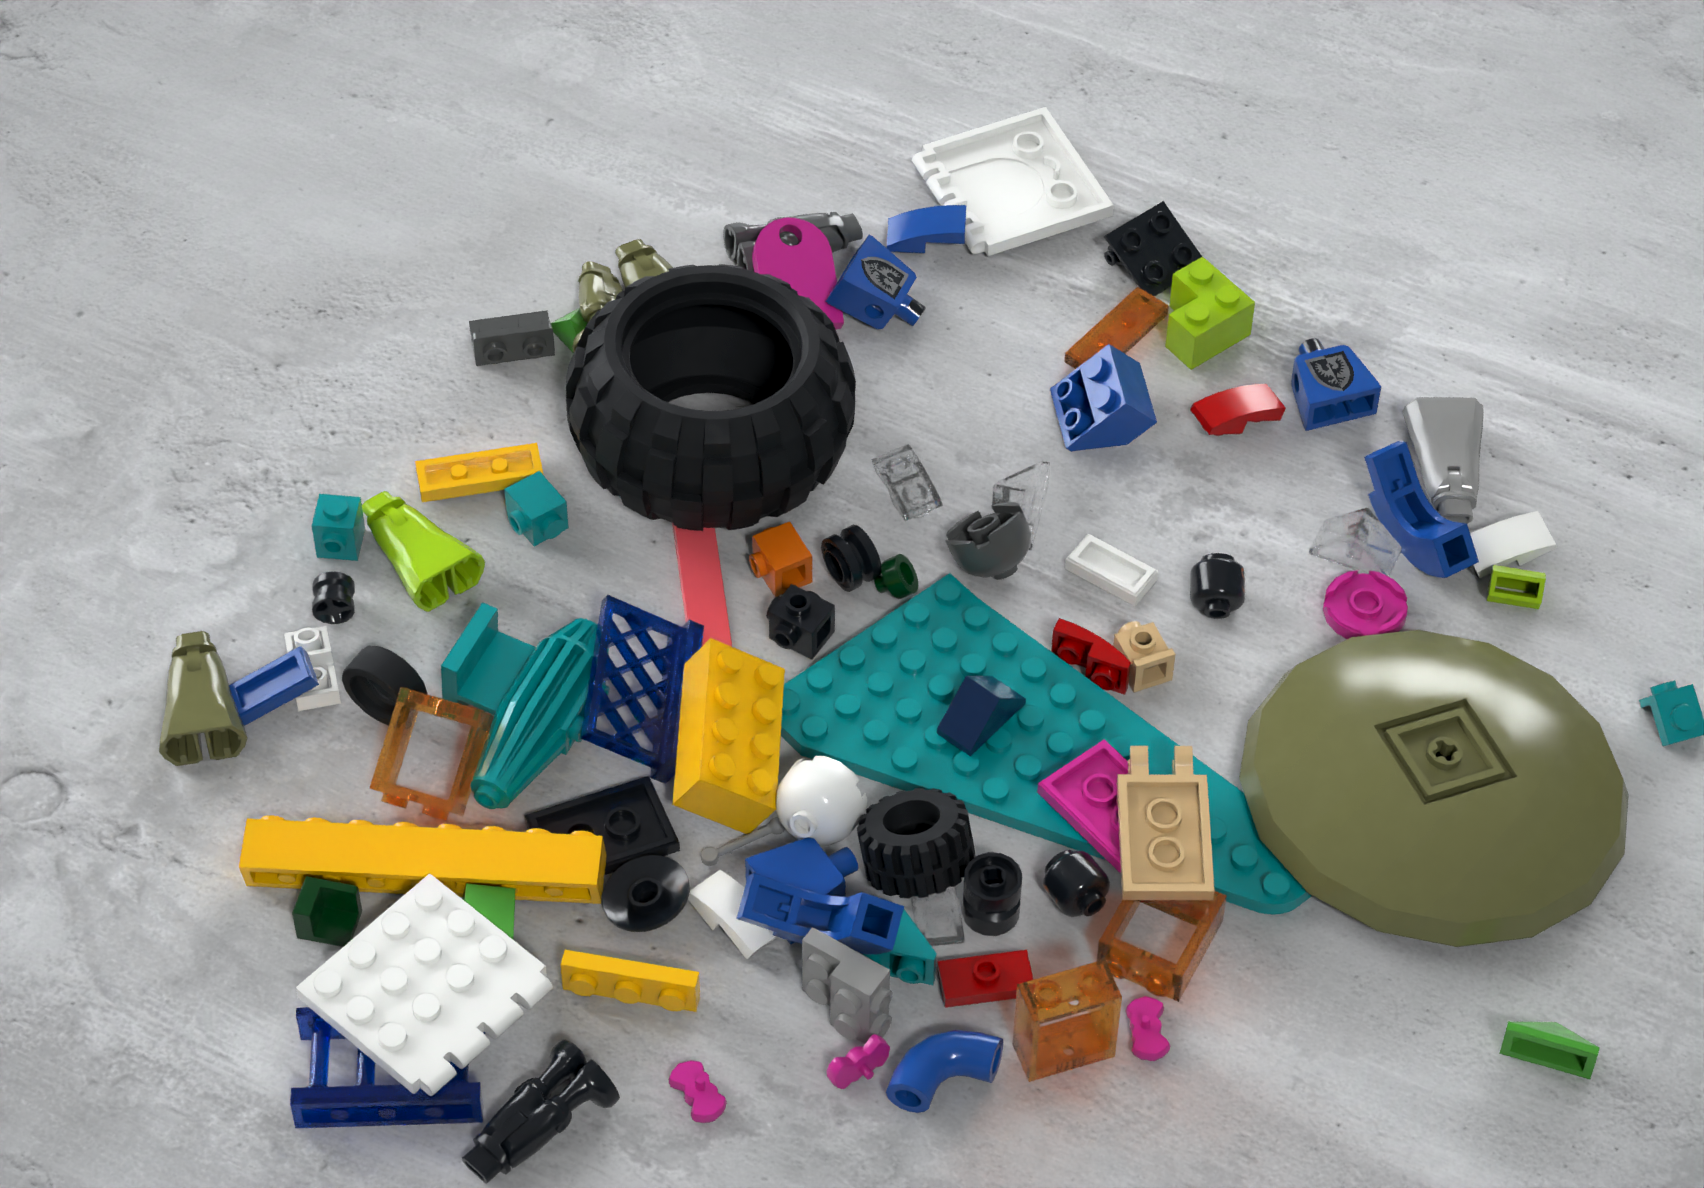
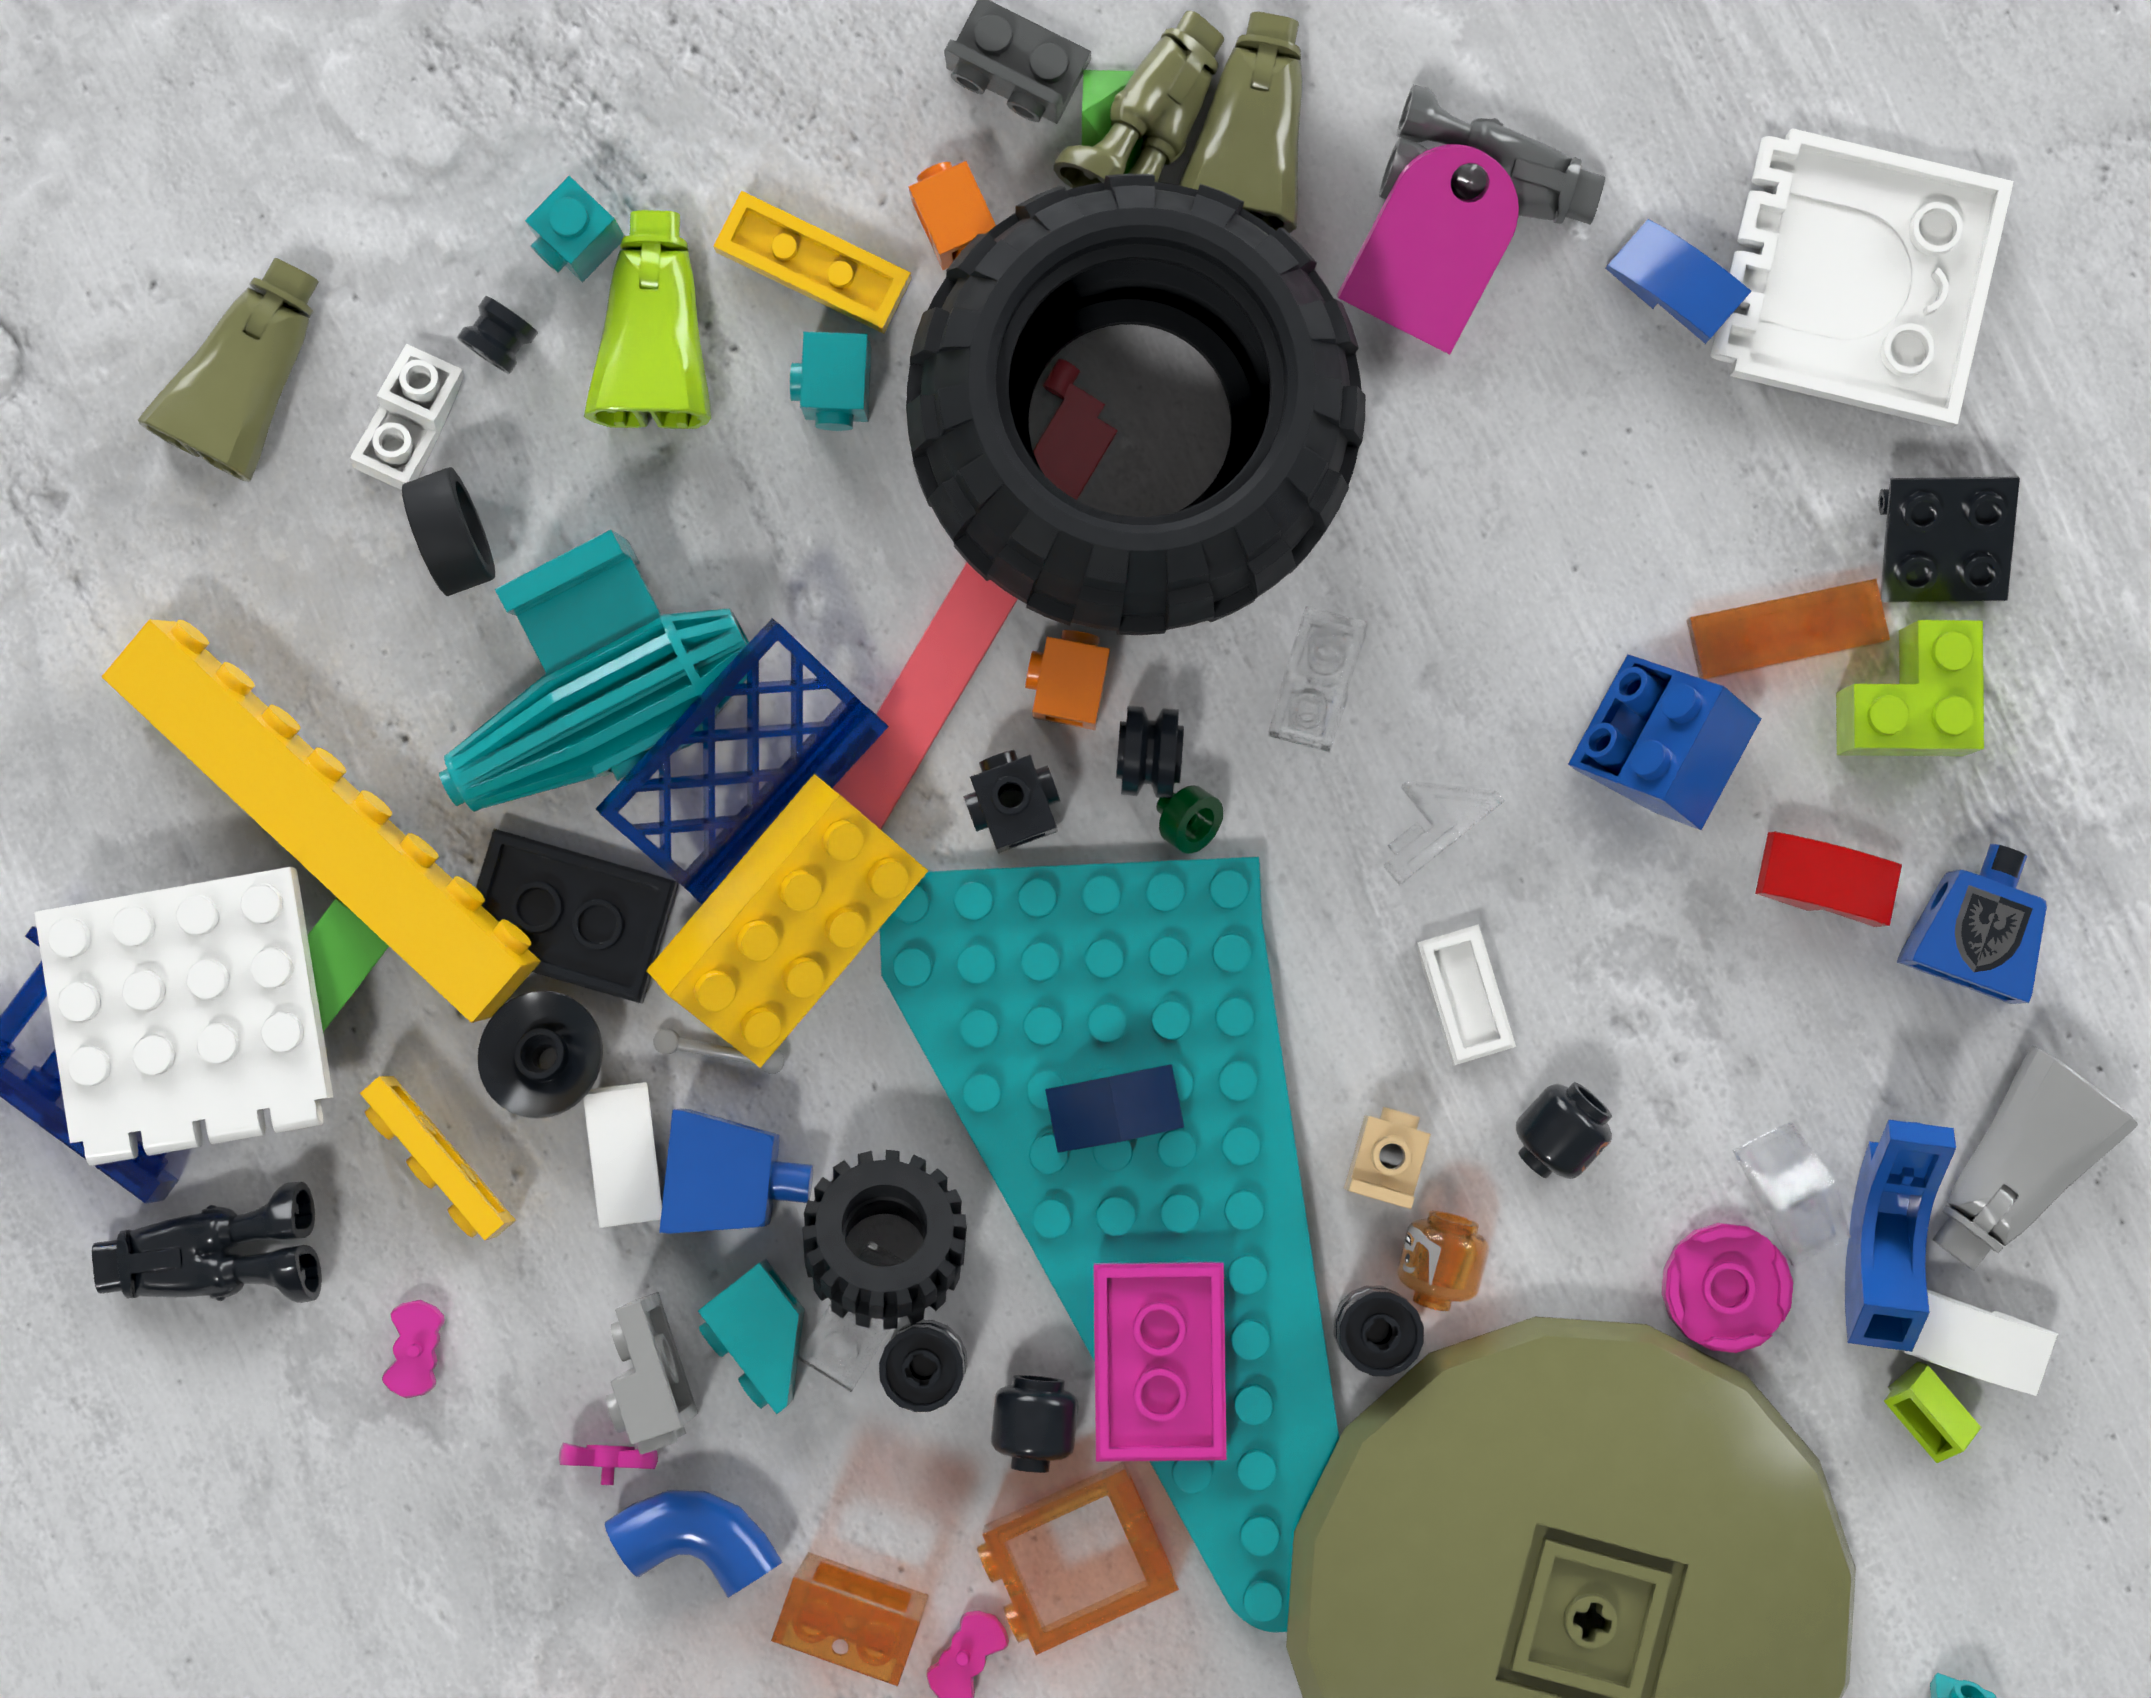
camera: 45 degrees right, 35 degrees up
blue tile [229,646,319,726] -> none
dark green panel [292,876,362,947] -> none
clear orange window [370,687,494,821] -> none
blue arch [736,873,904,954] -> none
white cylinder [776,756,867,846] -> none
blue torso [825,234,926,329] -> none
red plate [937,950,1035,1008] -> none
dark grey cylinder [945,502,1031,580] -> none
red slope [1051,618,1131,695] -> none
tan tile [1117,746,1215,900] -> none
none -> orange brick [908,161,996,270]
none -> black wheel [1333,1286,1424,1377]
none -> clear orange head [1397,1210,1489,1311]

